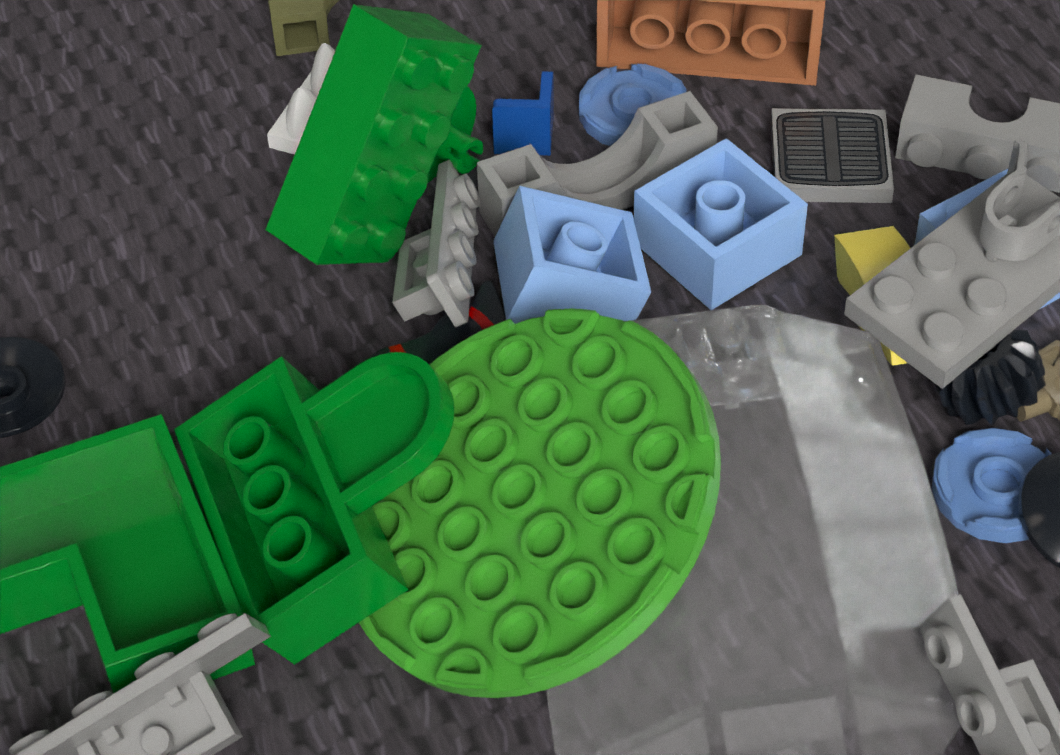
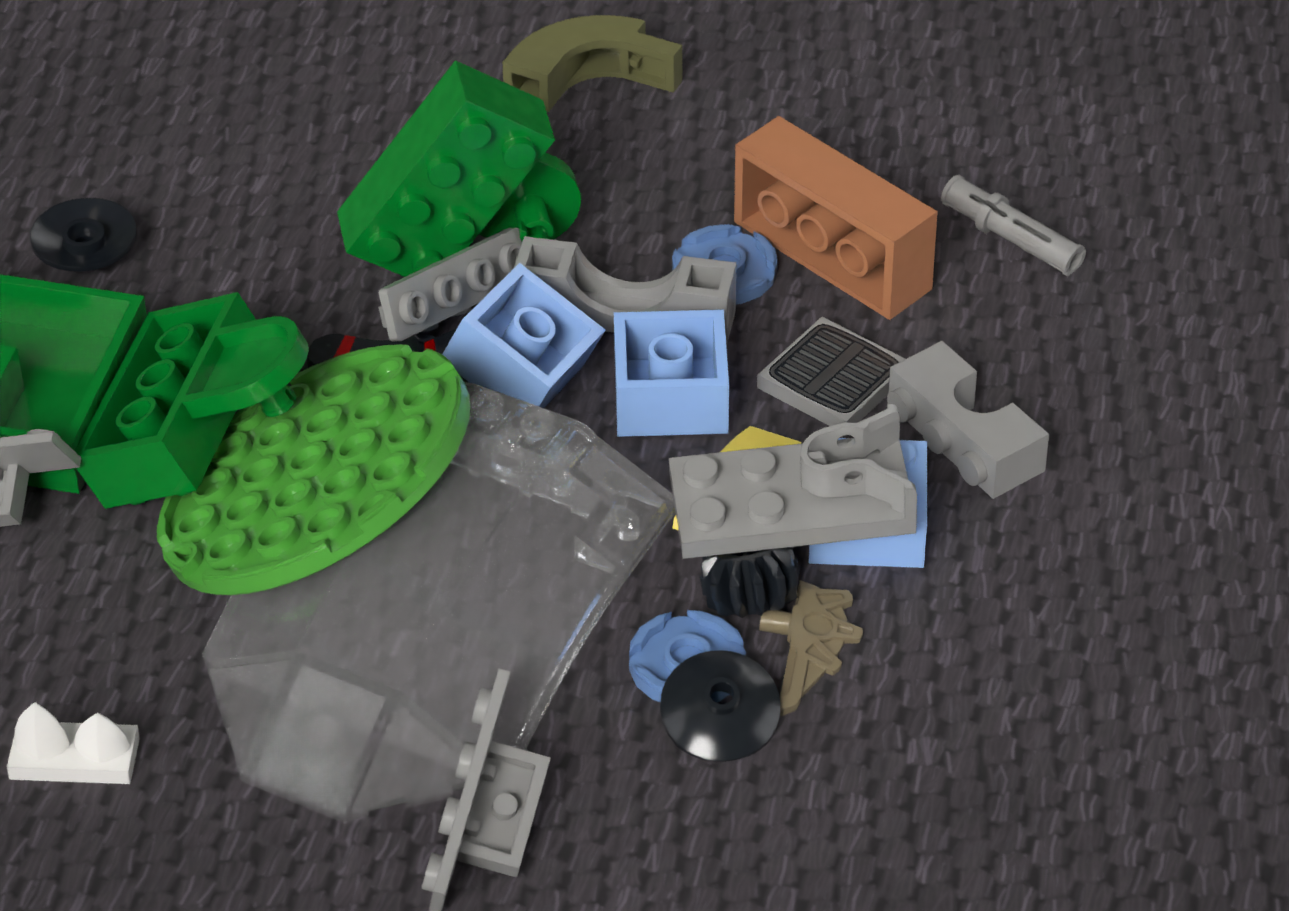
camera: 35 degrees right, 5 degrees down
blue panel [492,71,554,156] -> none

